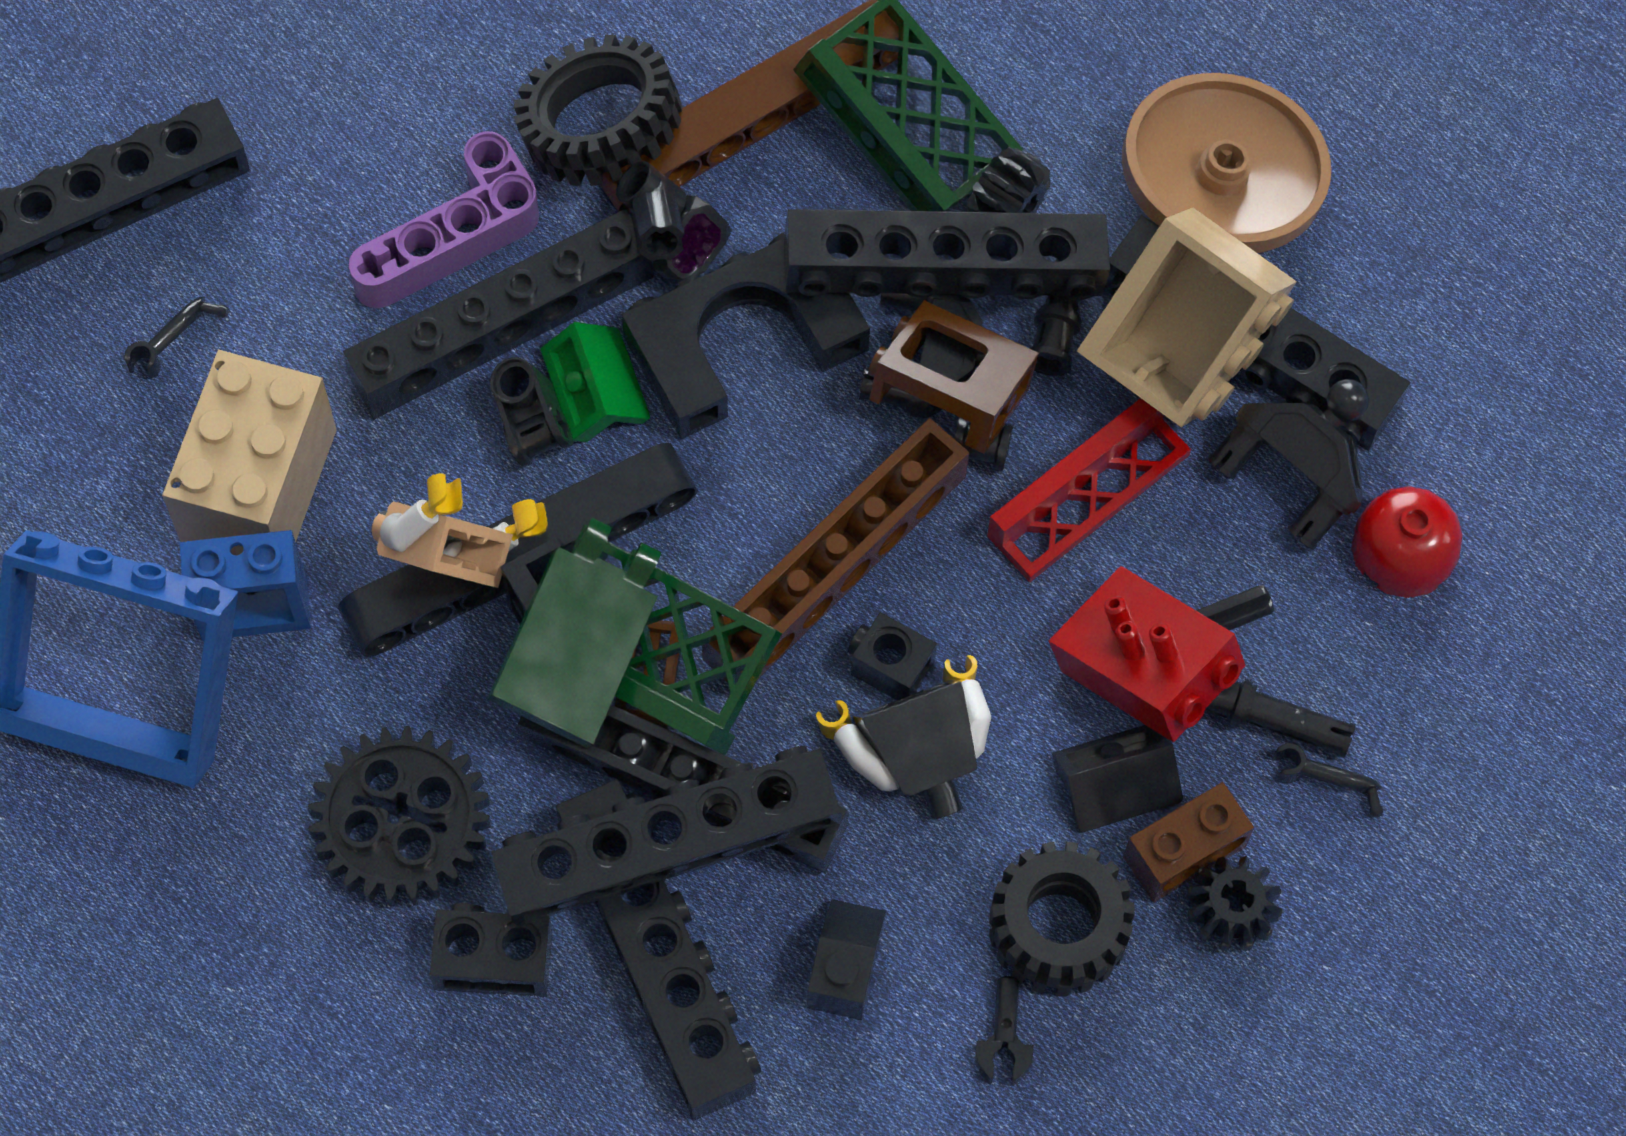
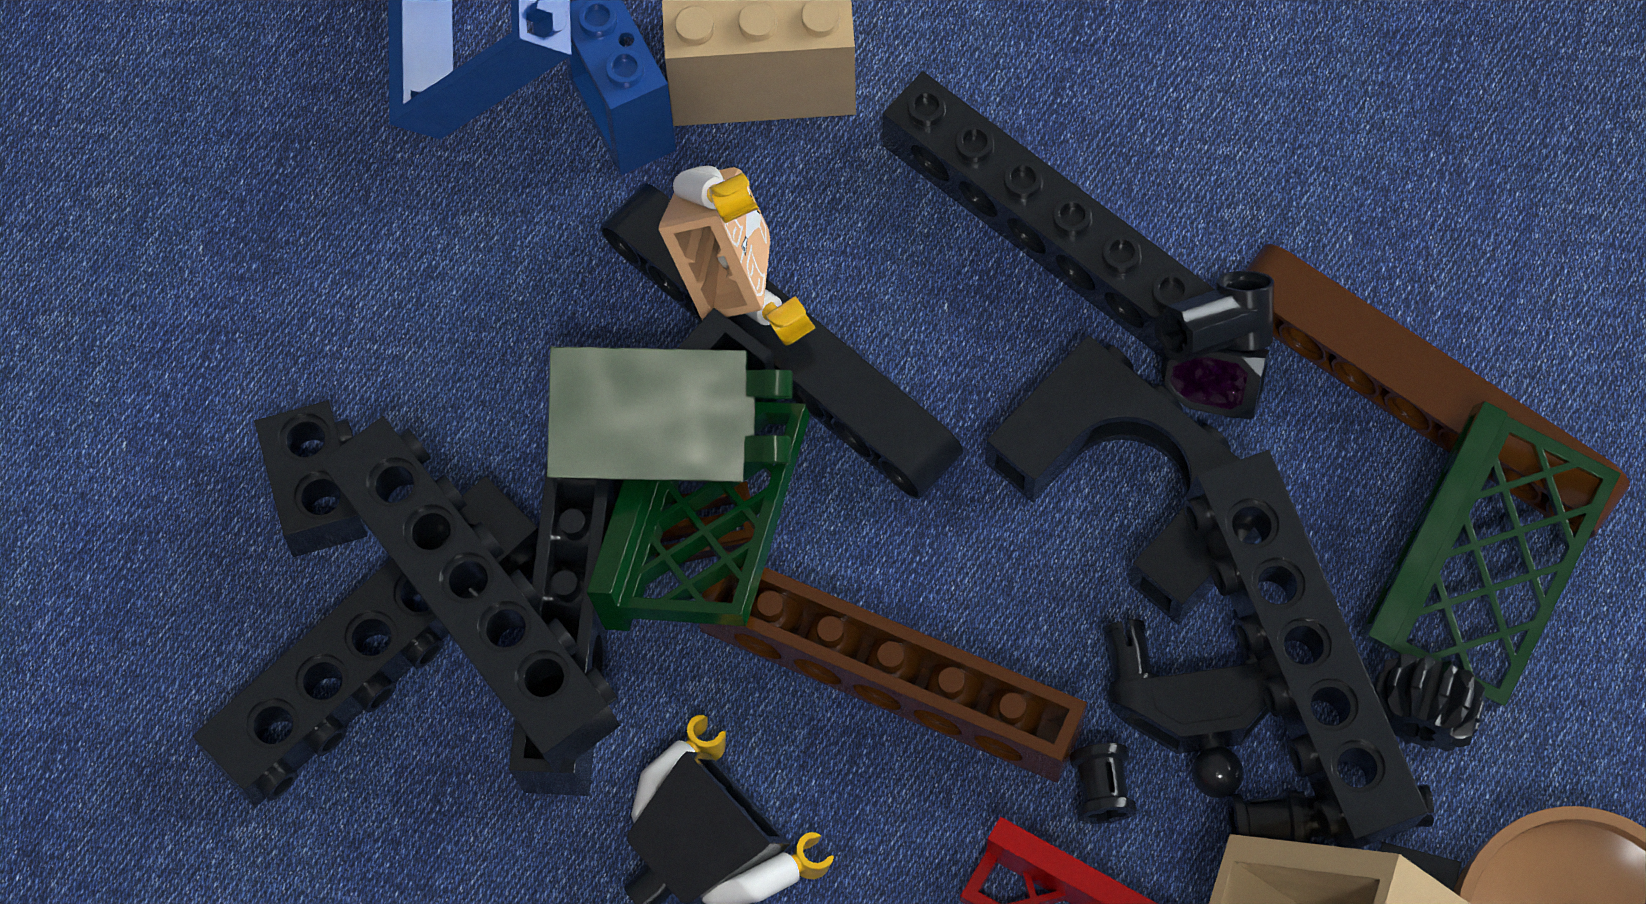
camera: 75 degrees right, 0 degrees up
black gear [308,726,491,907] -> none
medium lavender beam [349,131,539,308] -> none
black piece [490,357,573,467] -> none
black tyre [514,35,682,186] -> none
green panel [540,322,650,442] -> none
black slope [807,899,886,1020] -> none
black brick [848,612,937,700] -> none
reddish brown window [868,300,1039,454] -> none

